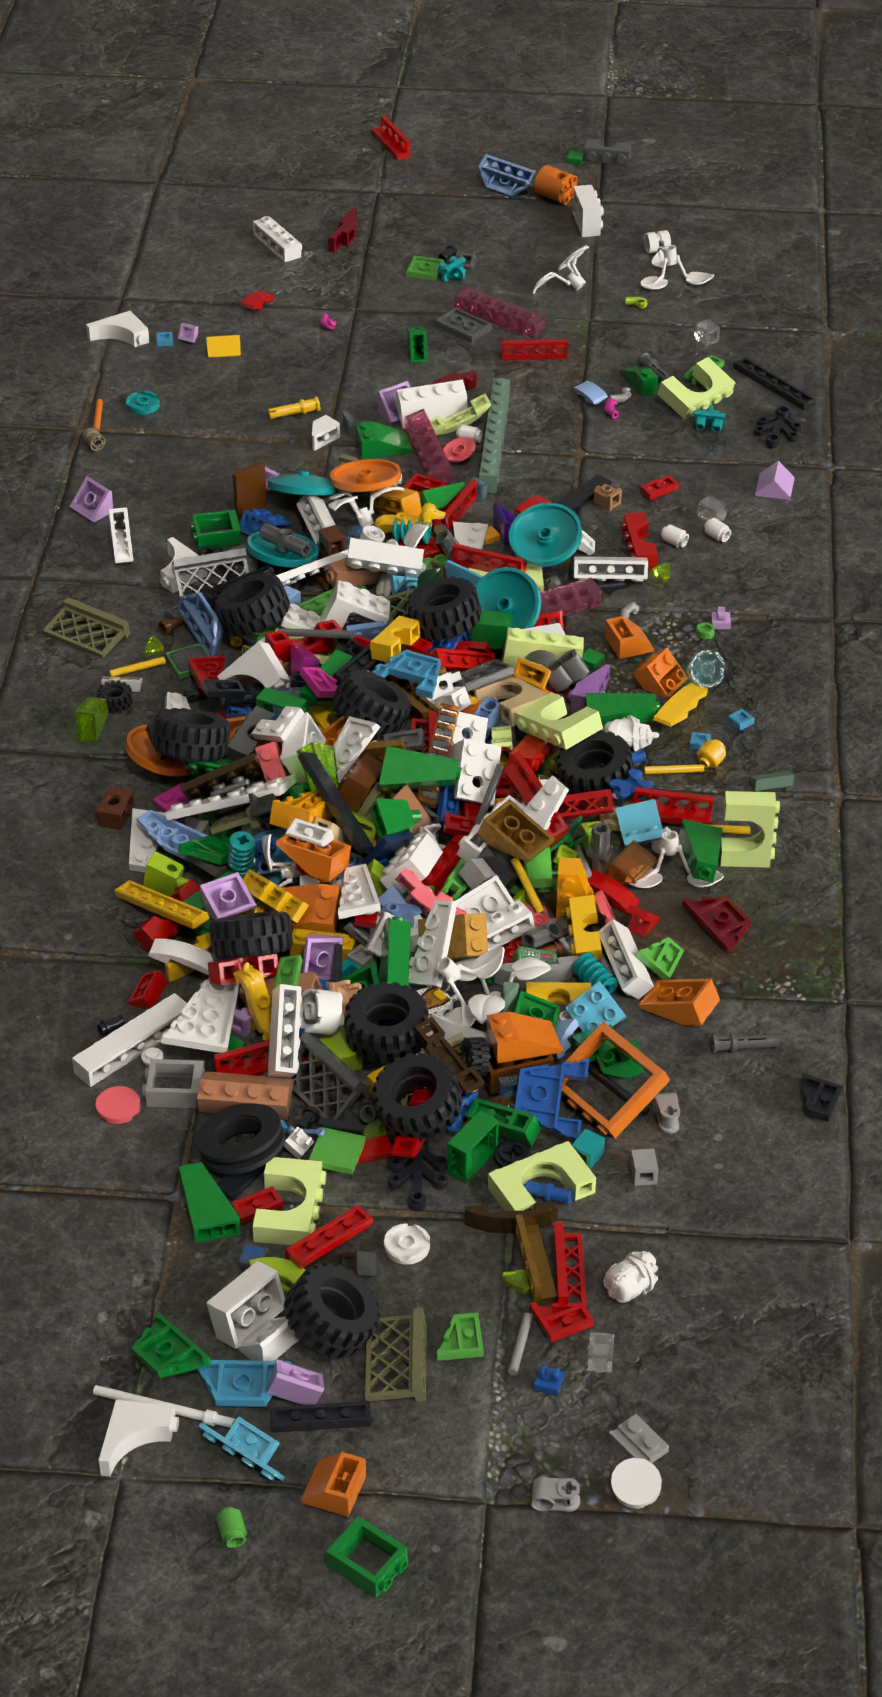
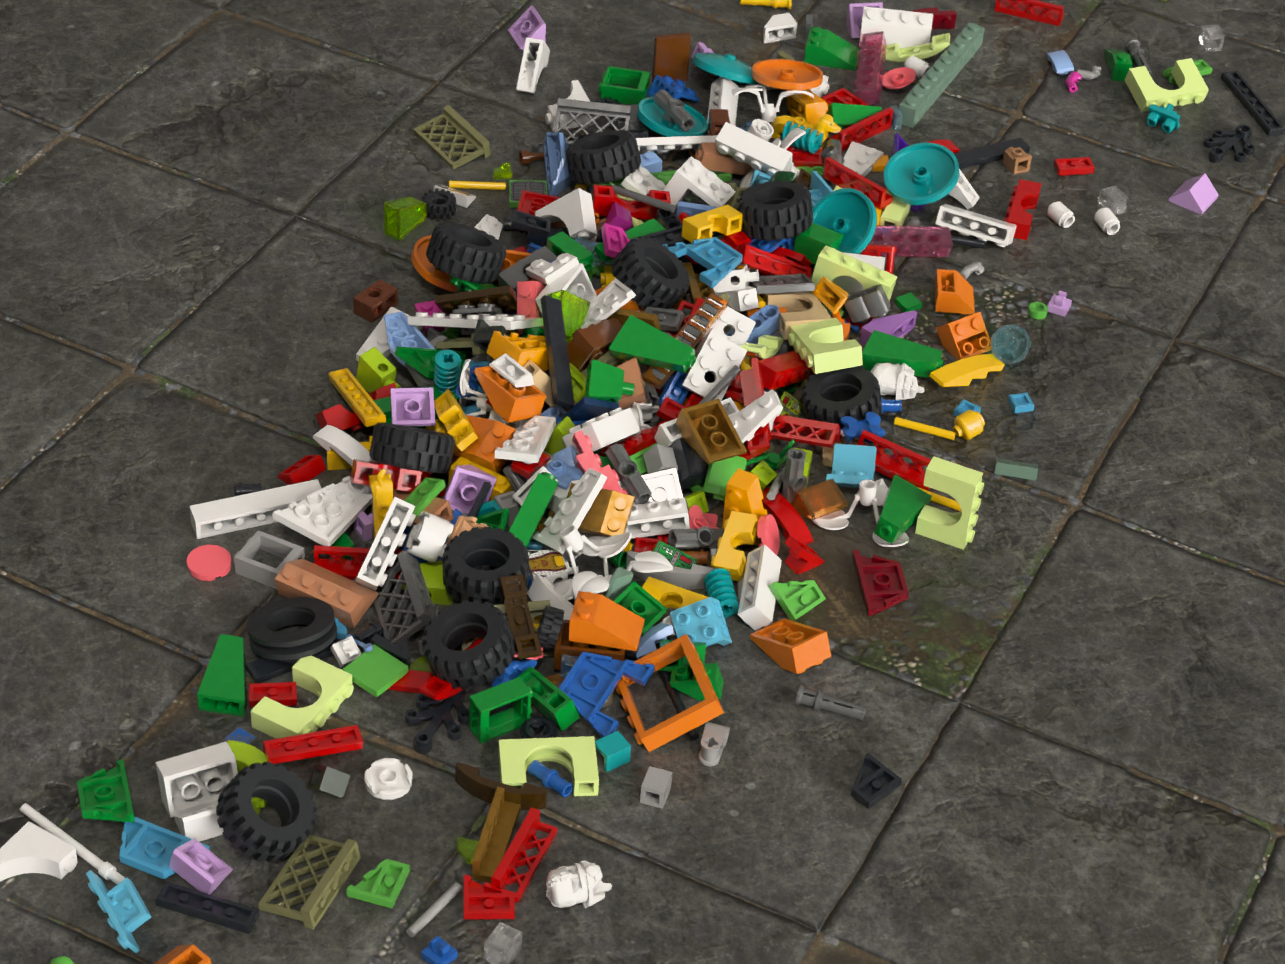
camera: 20 degrees right, 0 degrees up
white plate [141,1048,163,1067] -> none
yellow bar [511,857,545,914] -> none
clear neon green tile [652,562,671,582] -> none
none -> dark grey piece [605,444,652,504]

